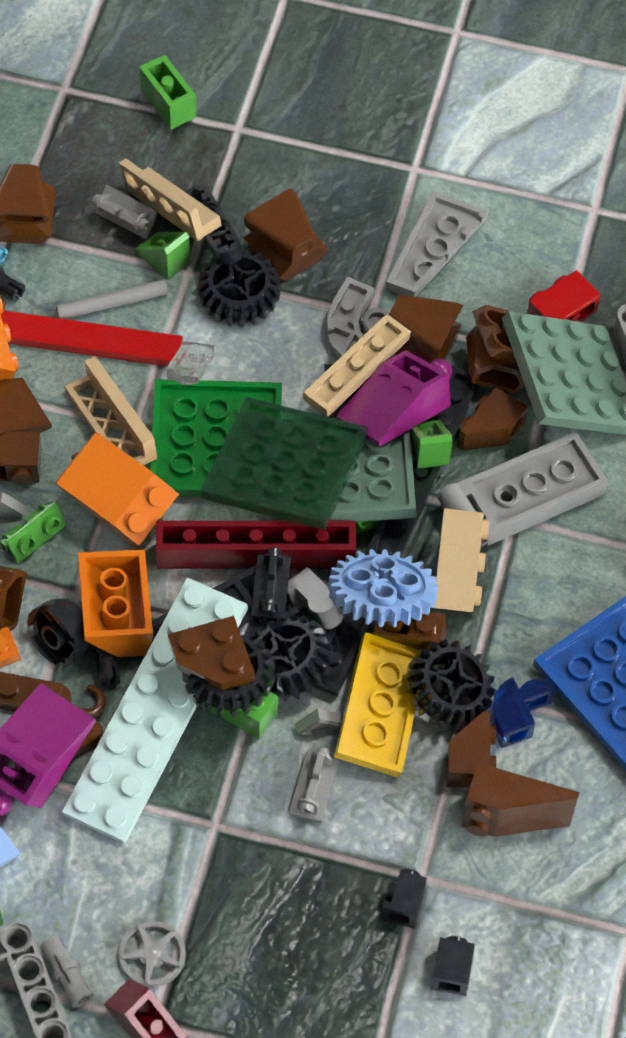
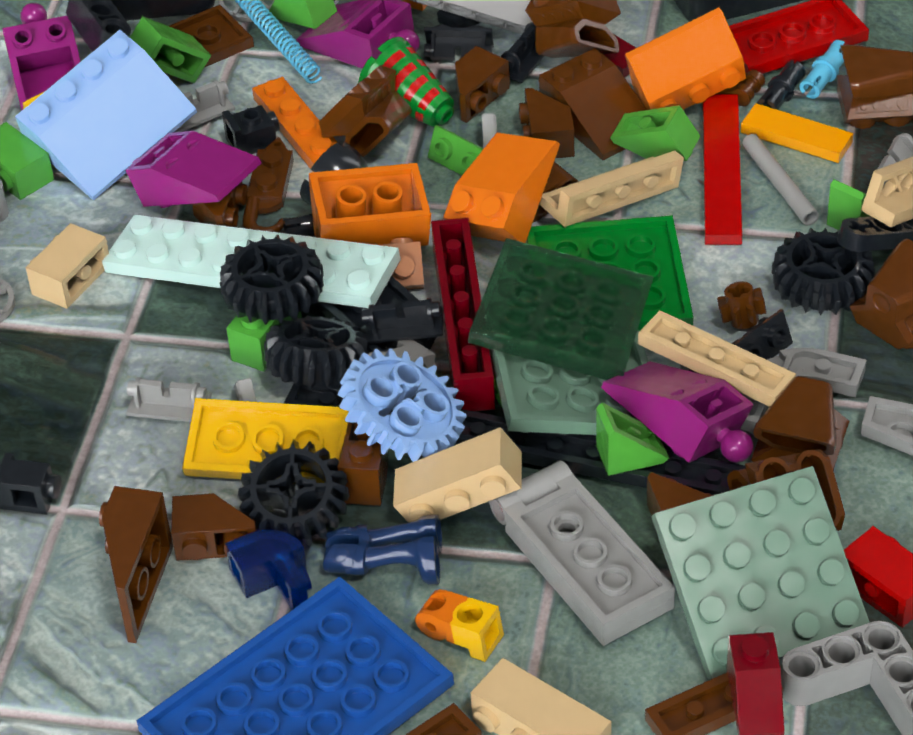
camera: 90 degrees right, 15 degrees down
clear plate [167,341,215,385] -> none
reddish brown plate [168,616,255,690] -> none
none -> tan brick [25,223,109,309]
none -> dark blue piece [323,514,443,585]
none -> nougat bracket [383,238,424,290]
none -> leg [415,589,504,662]
none -> bright green slope [610,105,700,161]
none -> reddish brown gear [717,281,767,329]
none -> black hinge [732,309,793,360]
none -> light orange tile [741,103,853,163]

